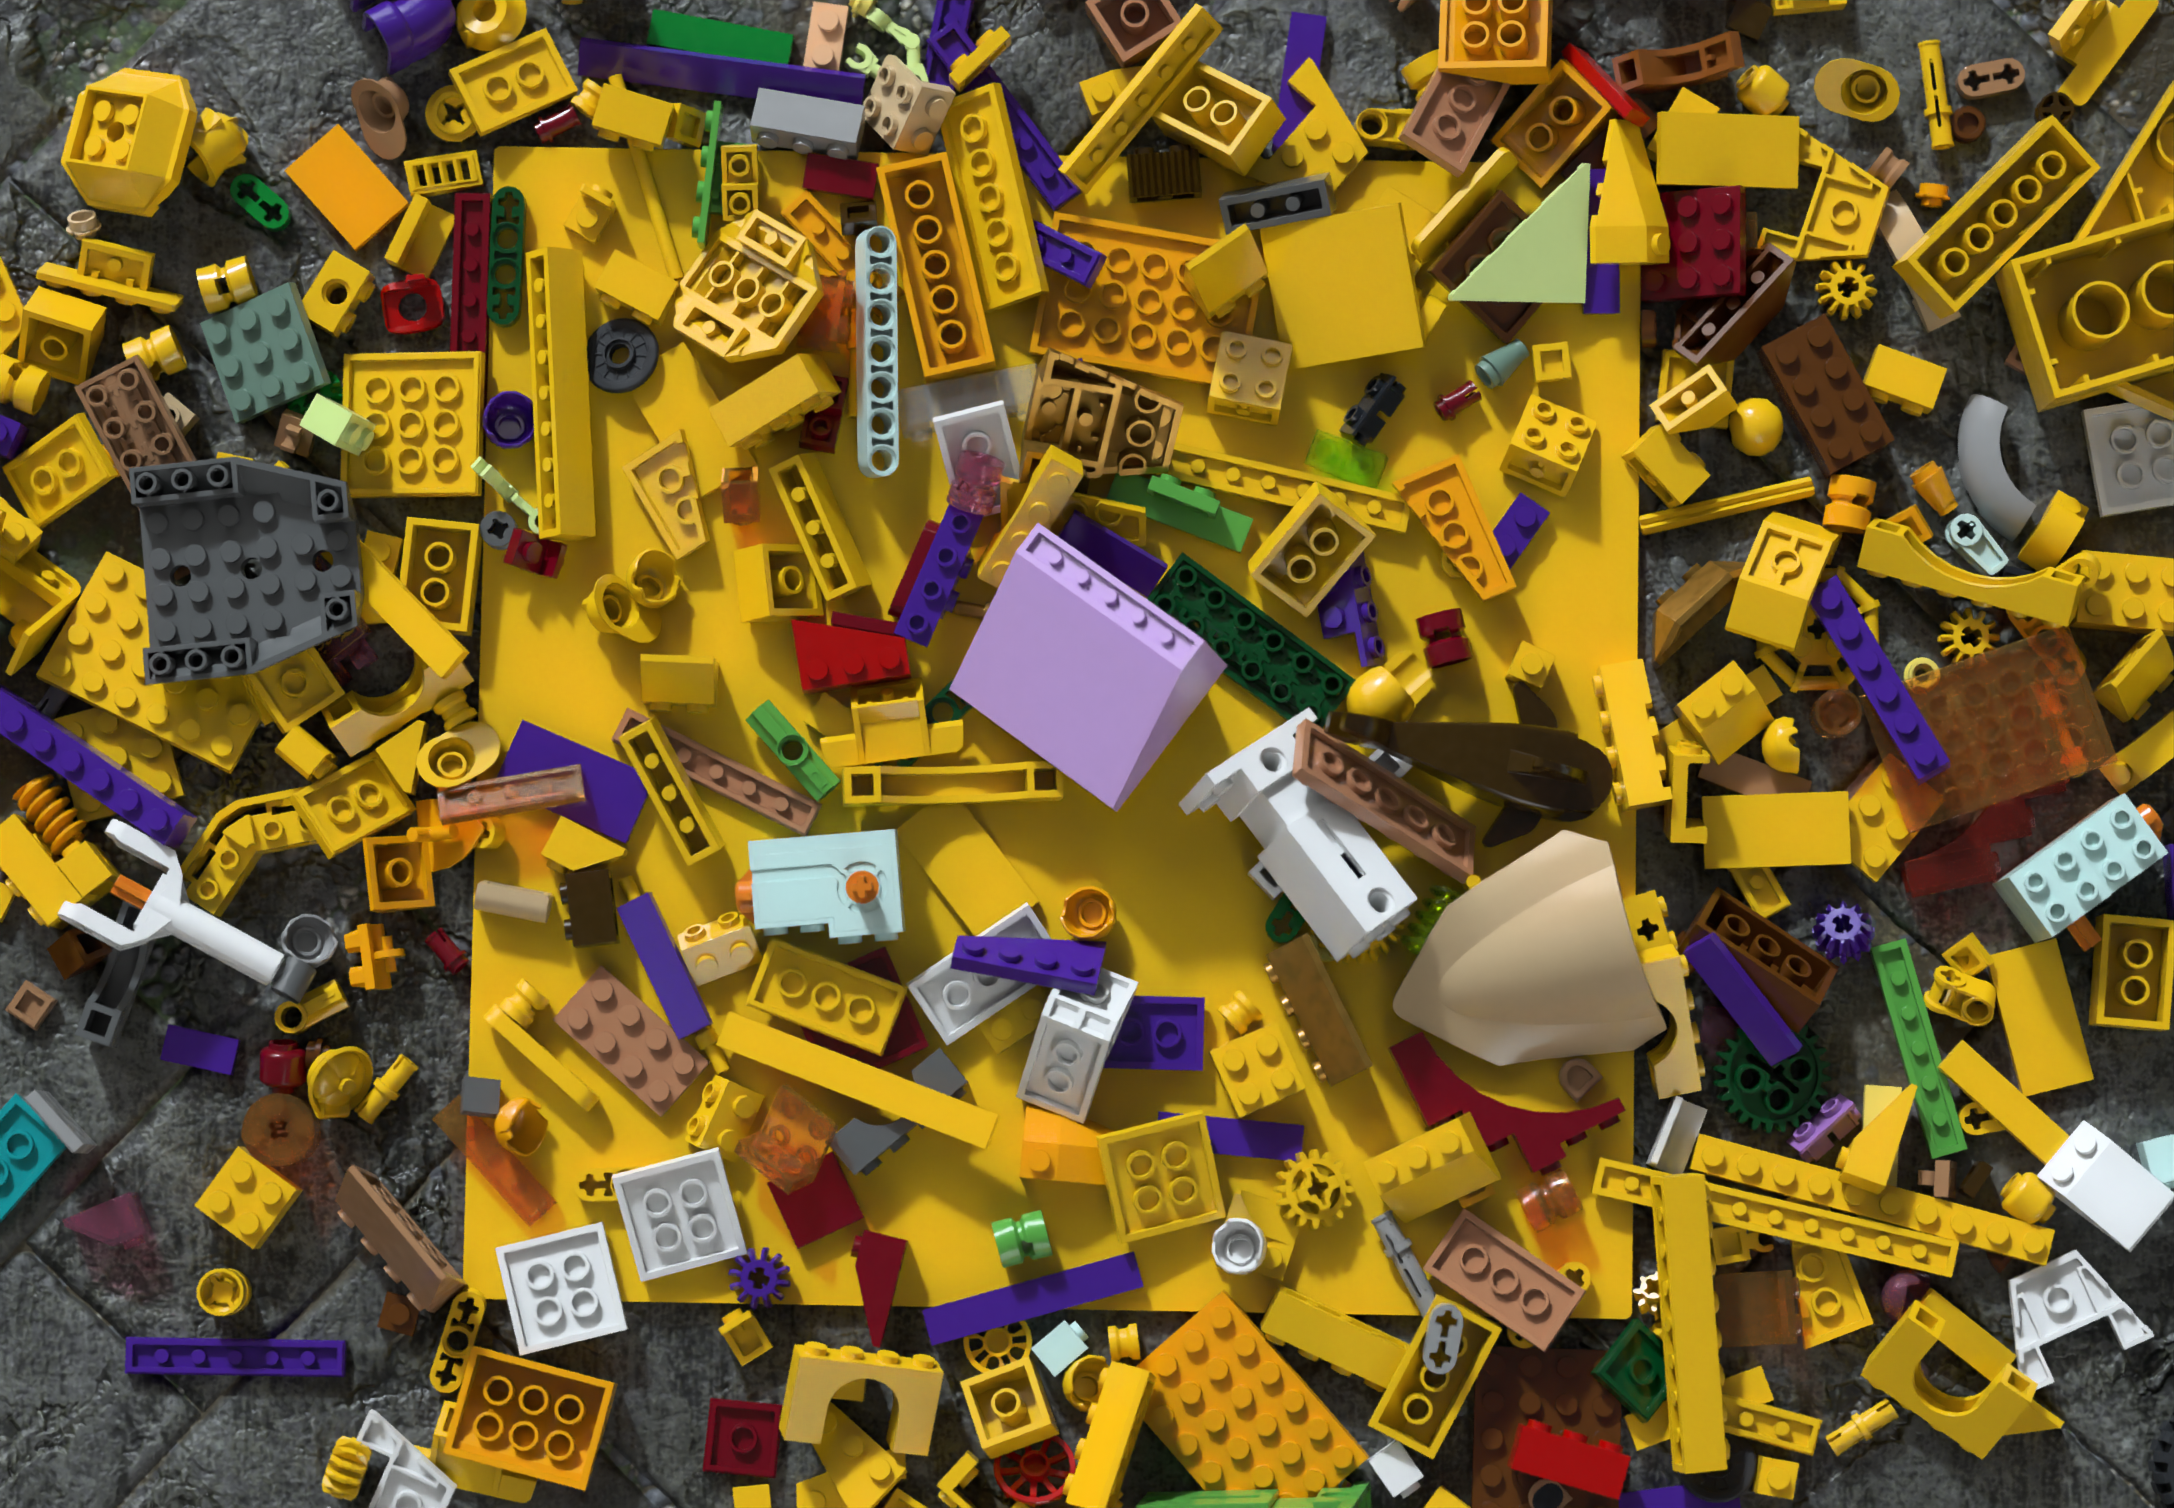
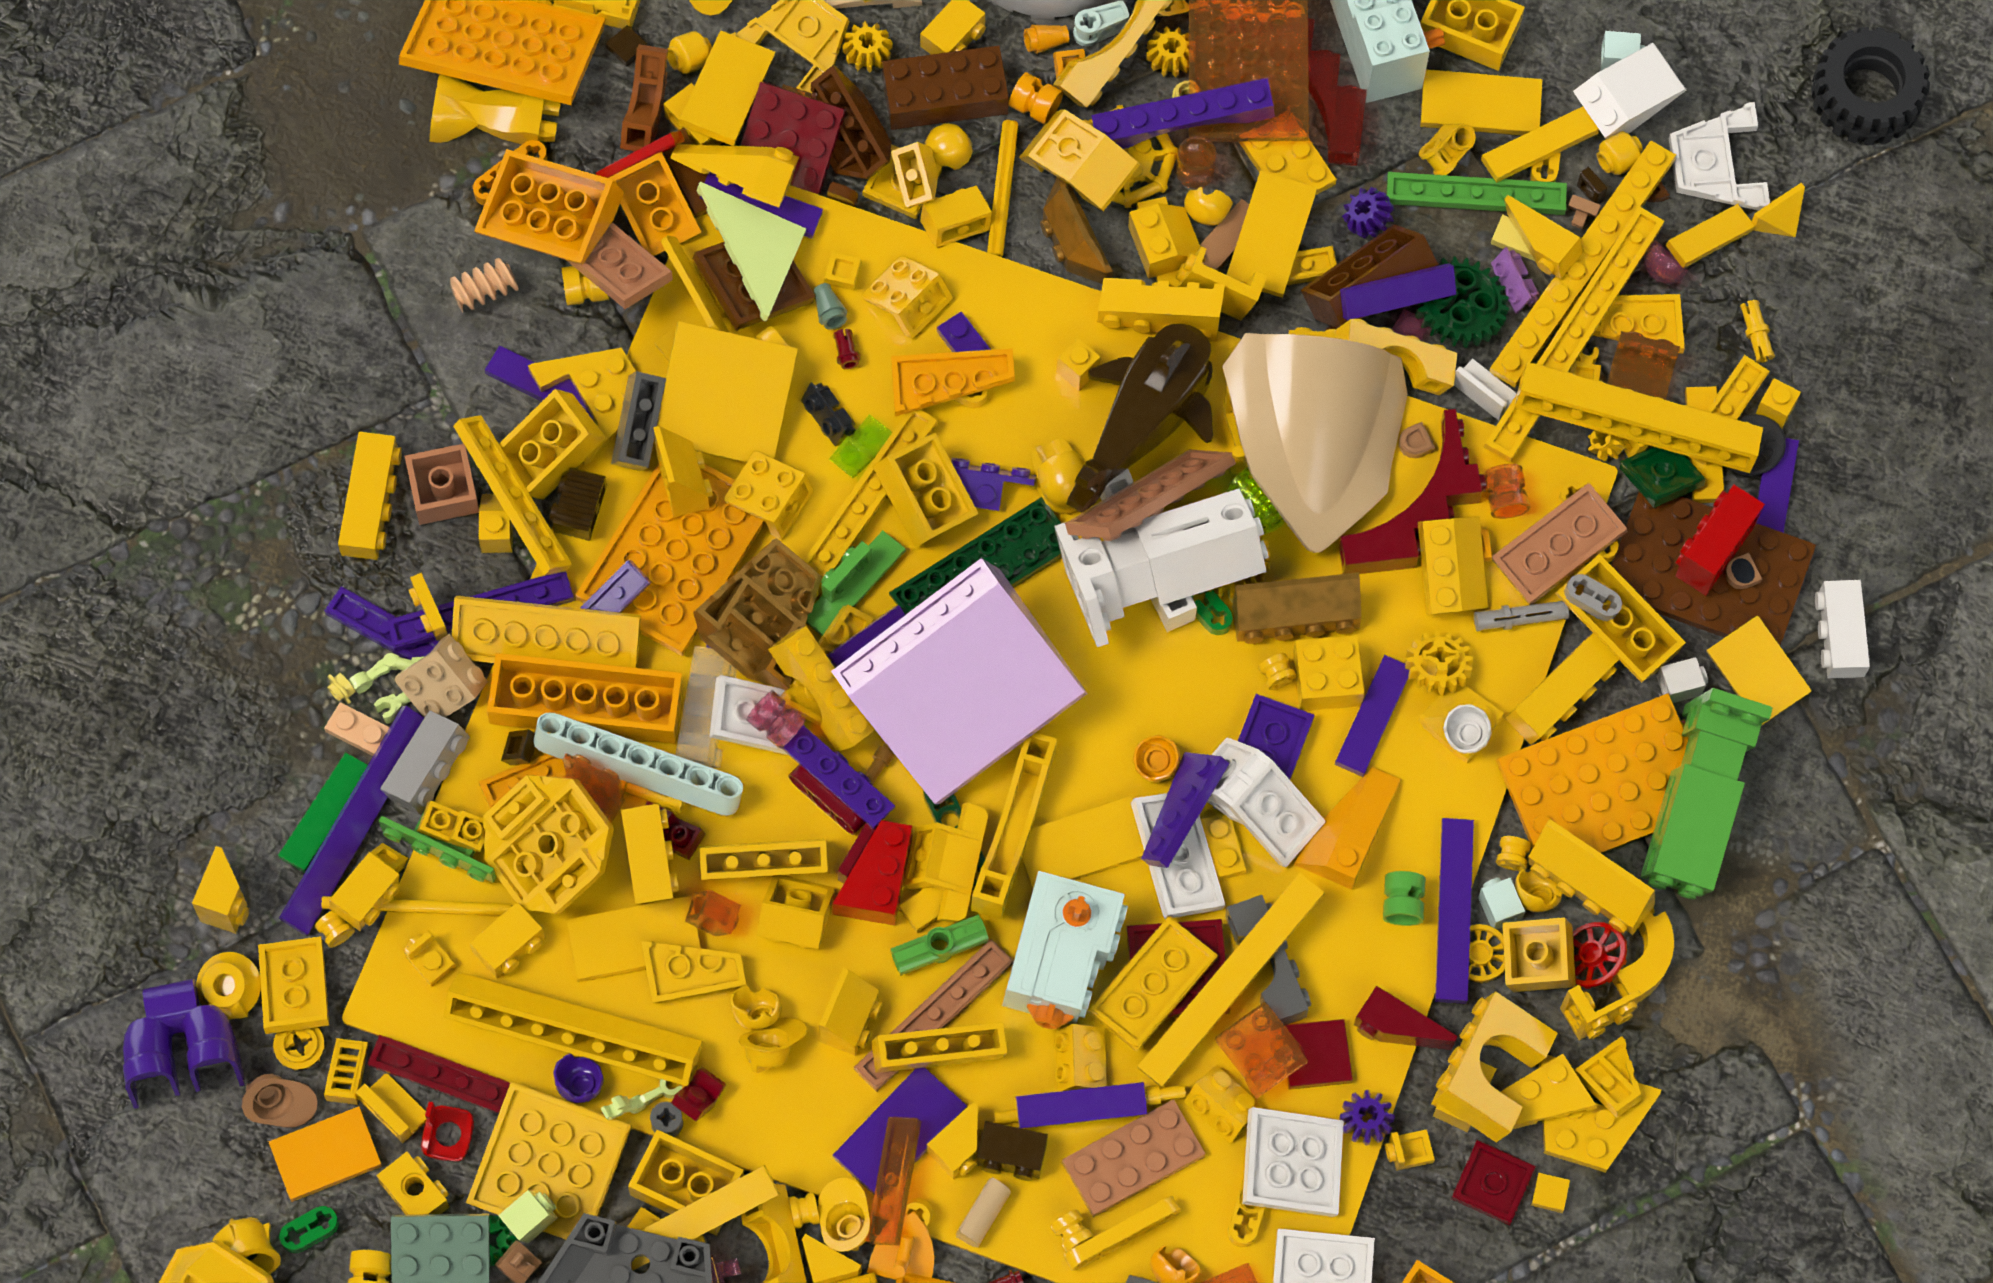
camera: 75 degrees left, 15 degrees down
dark green beam [487,186,527,328] -> none
dark red pin [533,104,581,143] -> none
black wheel [587,318,659,393] -> none
dark red tile [802,153,879,201] -> none
yellow plate [1096,1110,1226,1244] -> none
yellow piece [1354,108,1415,151] -> none
dark red wheel [1415,608,1473,669] -> none
yellow arch [1861,1299,2038,1460] -> none
yellow tile [1942,932,1994,977] -> none

